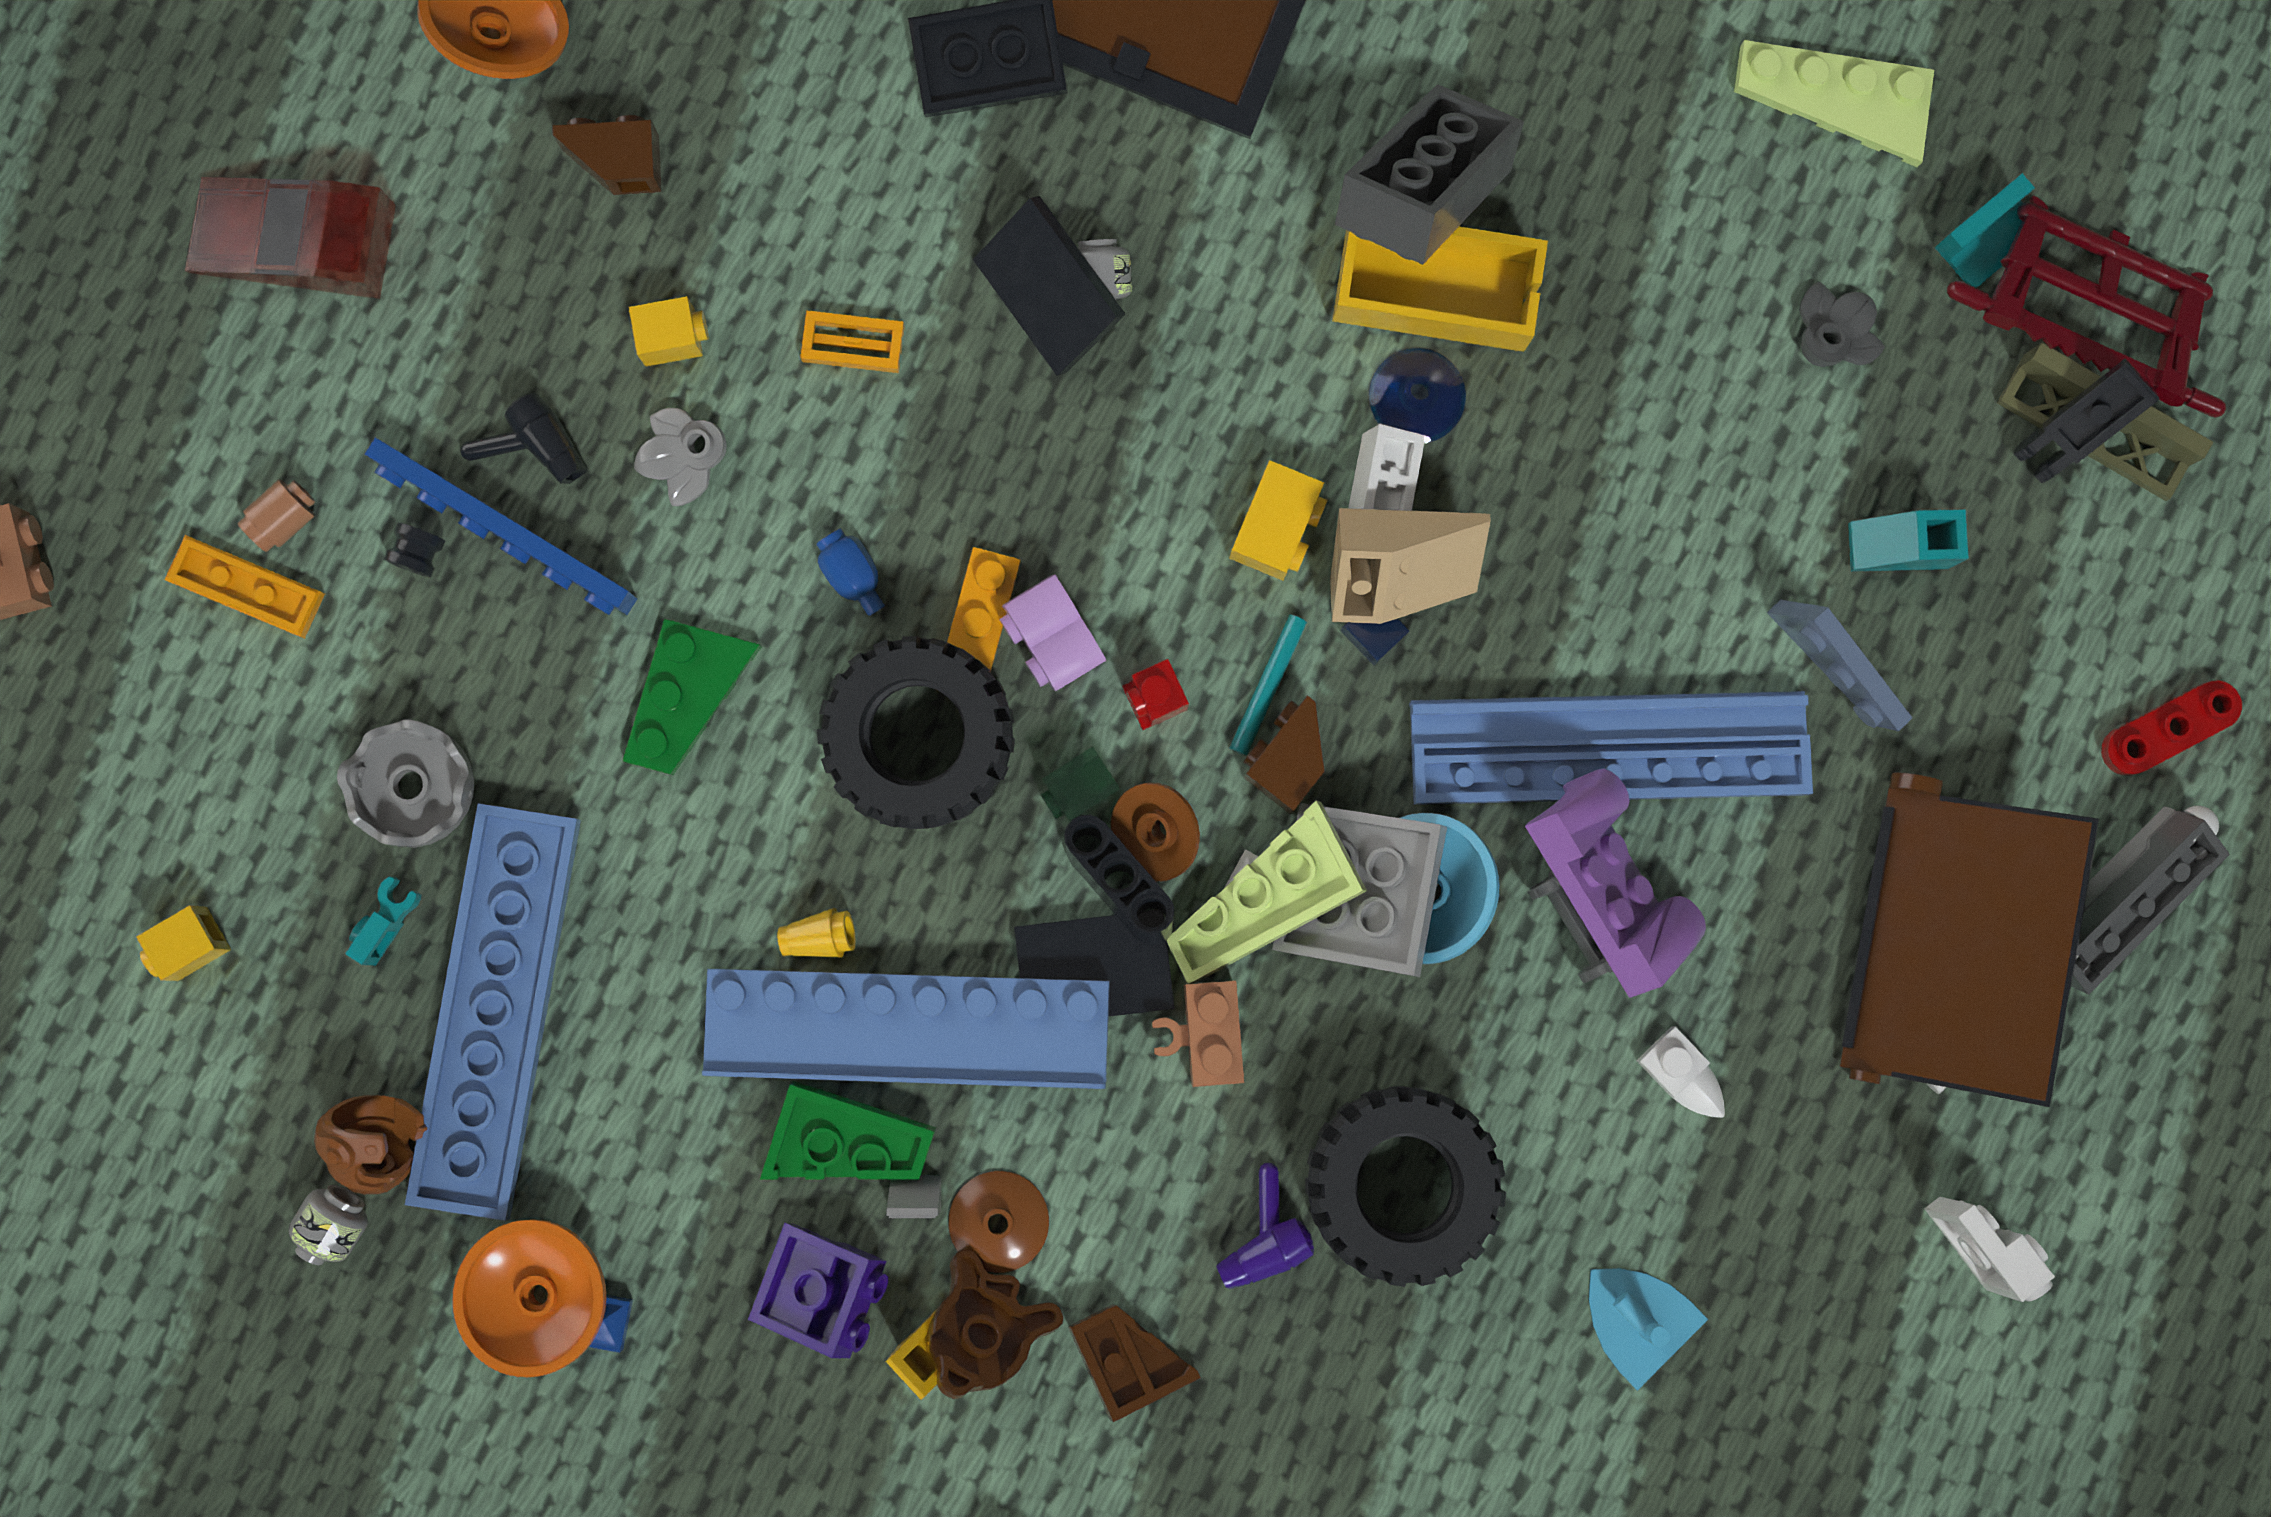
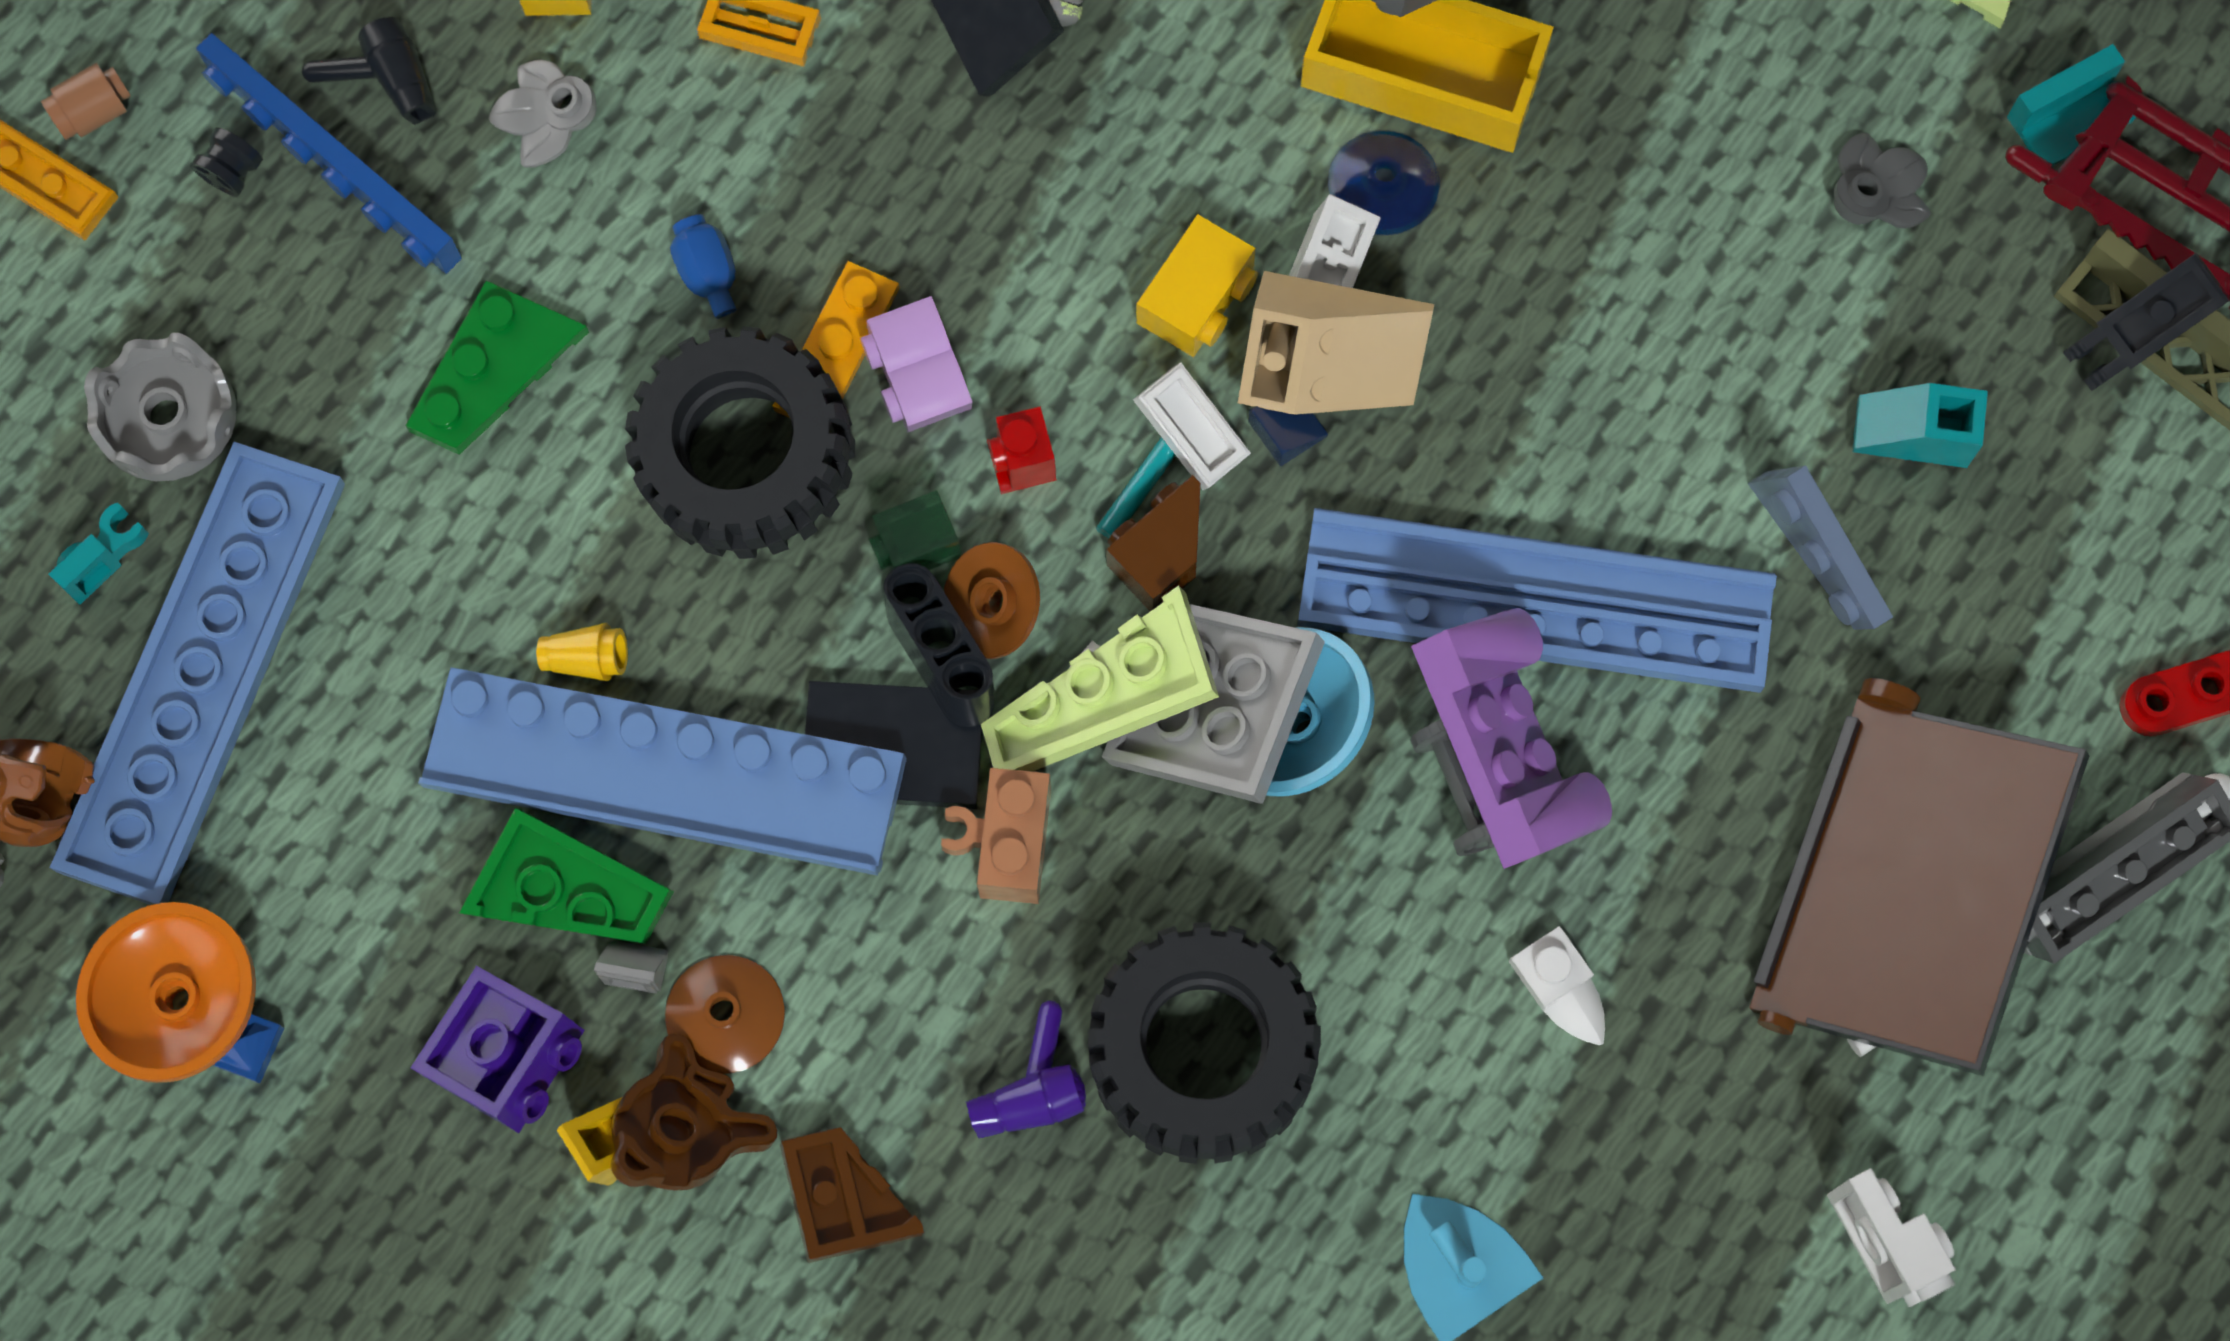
camera: 20 degrees right, 10 degrees down
none -> white tile [1133,363,1251,490]

